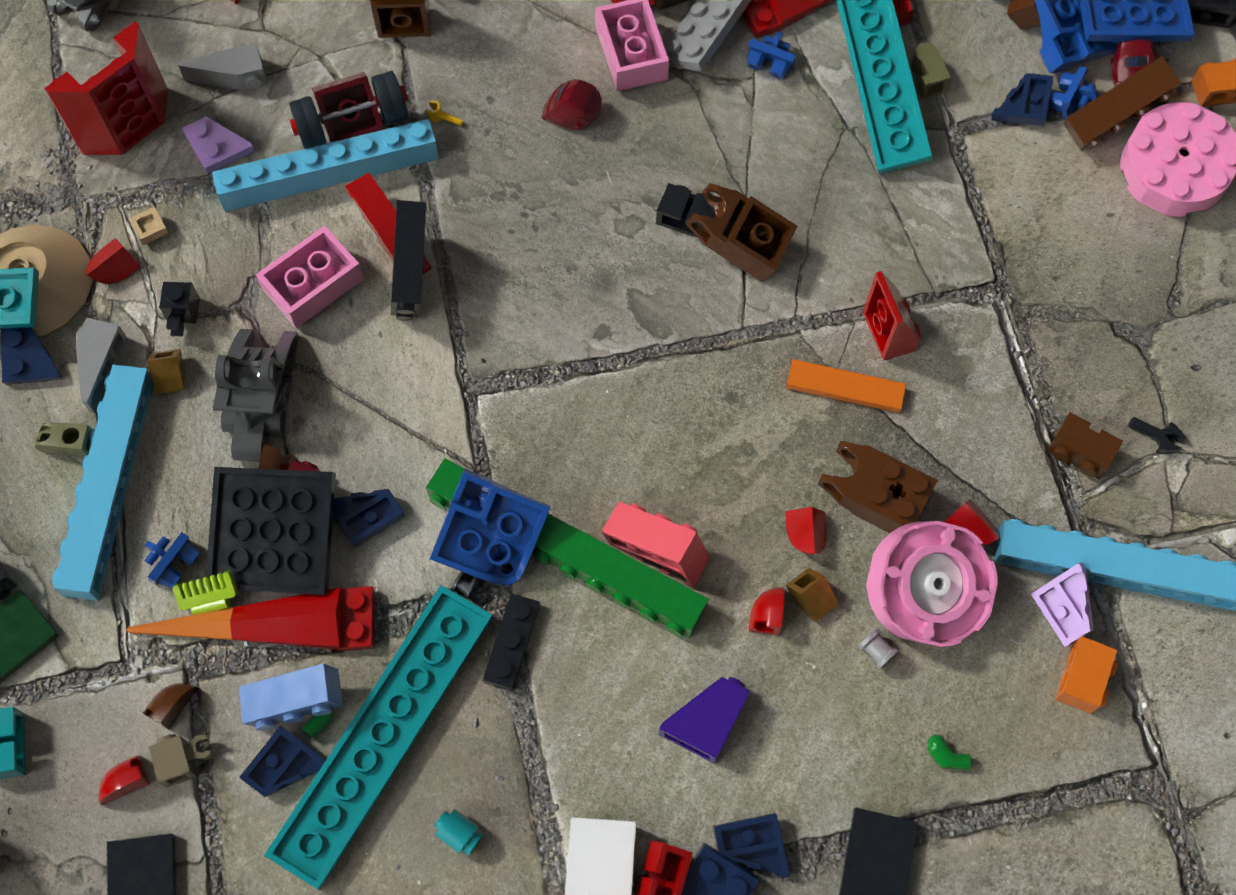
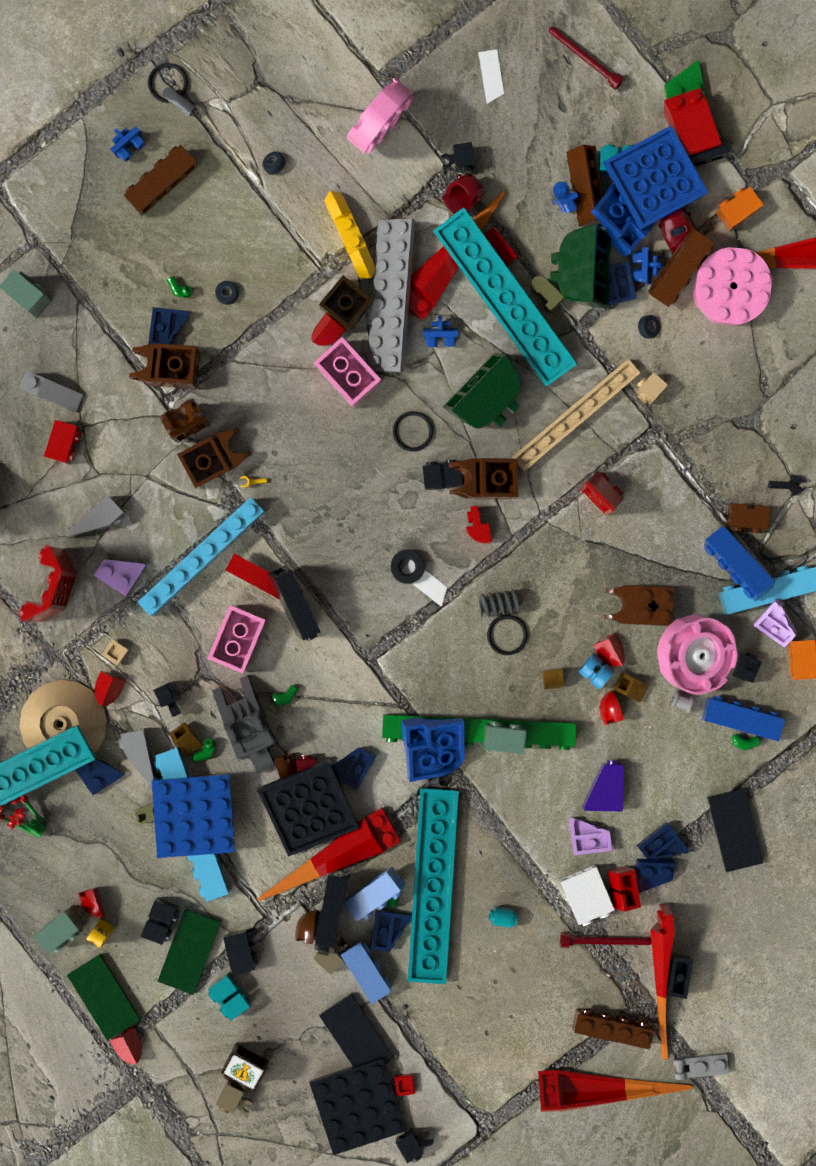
camera: 25 degrees left, 20 degrees up
red brick [98,755,150,806] -> none
blue hips [144,532,200,590] -> none
lime piece [173,570,238,615] -> none
brick [289,71,408,149] -> none
black plate [482,593,541,691] -> none
dark red helmet [541,79,602,130] -> none
coral wedge [602,501,710,589] -> none
orange tile [786,359,906,413] -> none
red brick [944,499,999,545] -> none
none -> blue plate [151,774,235,858]
none -> reddish brown brick [177,427,252,489]
none -> green arm [193,738,216,763]
none -> black piece [223,929,259,976]
none -> green arm [271,684,299,706]
none -> black brick [314,875,347,956]
none -> medium blue brick [341,939,392,1005]
none -> black tyre [390,549,425,584]
none -> black tyre [393,411,433,452]
none -> white sticker [402,560,447,607]
none -> dark green hips [443,353,522,429]
none -> red brick [465,505,492,544]
none -> dark grey piece [479,589,520,618]
none -> sand green brick [483,721,526,754]
none -> black tyre [487,615,527,656]
none -> tan plate [511,359,640,472]
none -> pearl gold brick [542,668,564,690]
none -> dark green hips [550,225,611,309]
none -> lavender wing [569,817,612,855]
none -> dark azure wheel [578,654,615,690]
none -> tan brick [636,372,668,404]
none -> black wheel [638,315,660,339]
none -> blue brick [701,696,785,742]
none -> blue brick [704,526,775,602]
none -> black brick [732,652,761,683]

